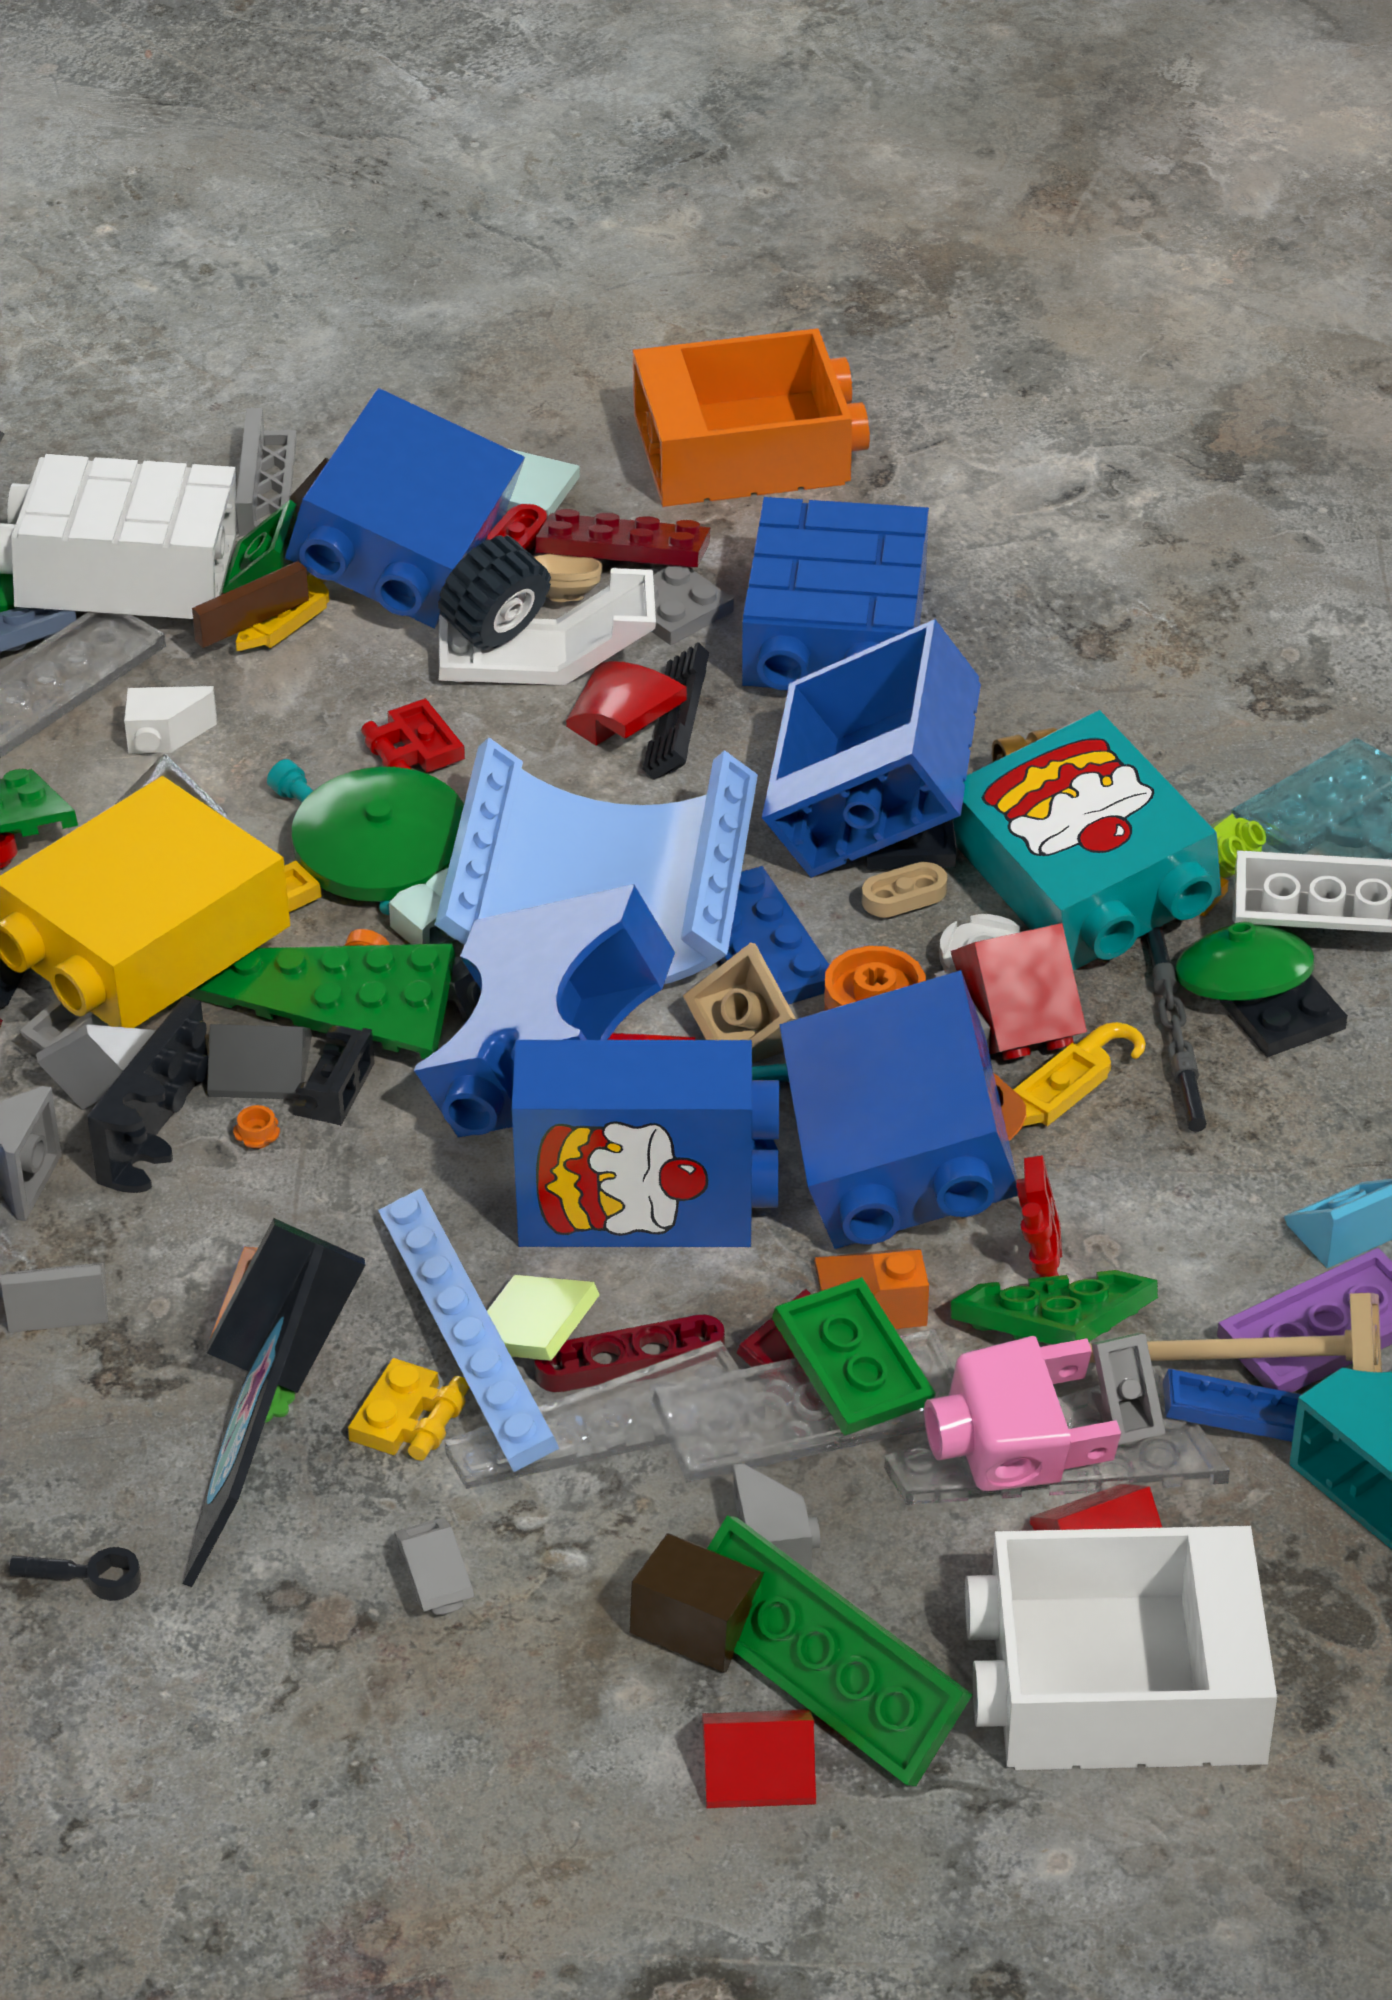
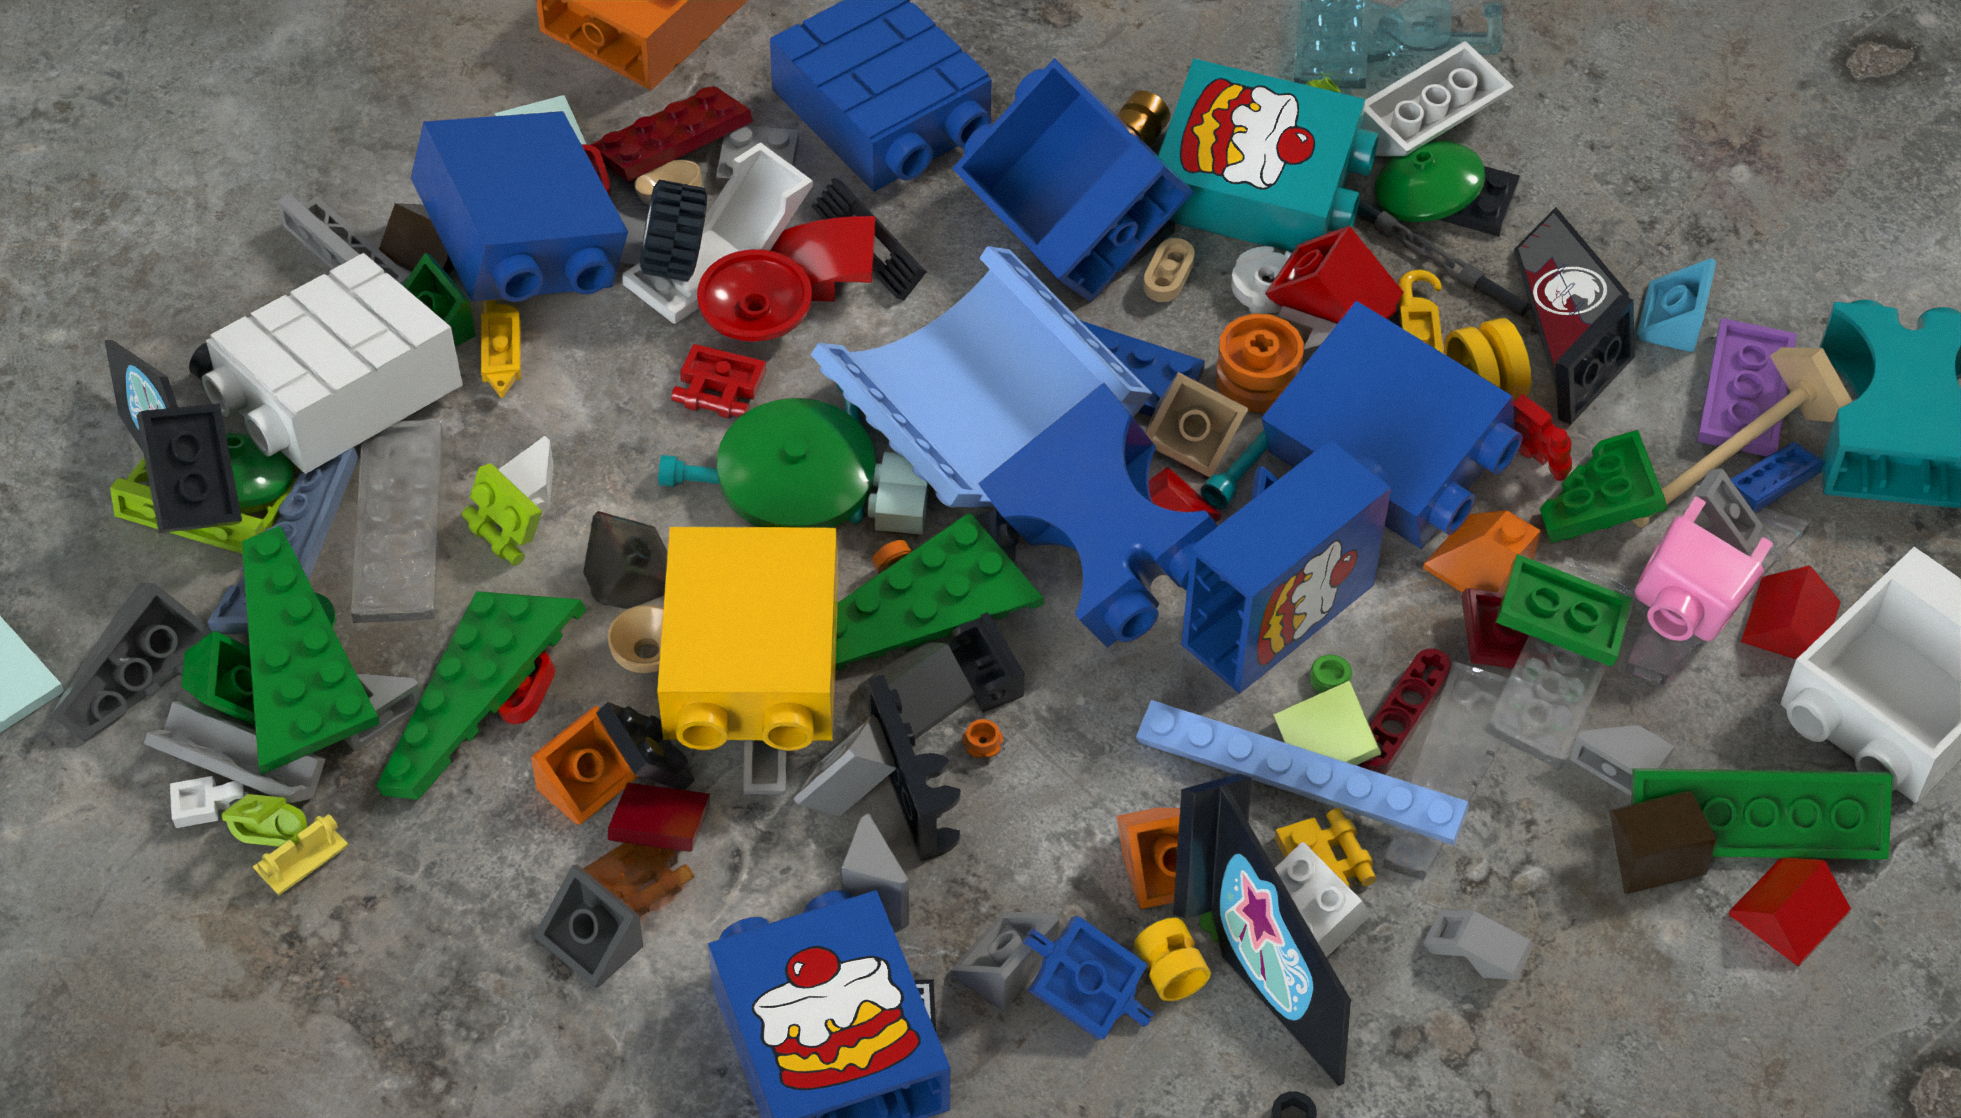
camera: 45 degrees left, 10 degrees up
reddish brown tile [192,561,309,648] -> none
none -> lime plate [461,463,542,566]
none -> red dish [697,249,812,342]
none -> blue plate [1023,916,1154,1040]
none -> yellow wheel [1134,918,1211,1002]
none -> white brick [1275,842,1371,958]
none -> bright green tile [1310,654,1352,693]
none -> yellow wheel [1444,318,1531,402]
none -> piece [1514,207,1635,424]

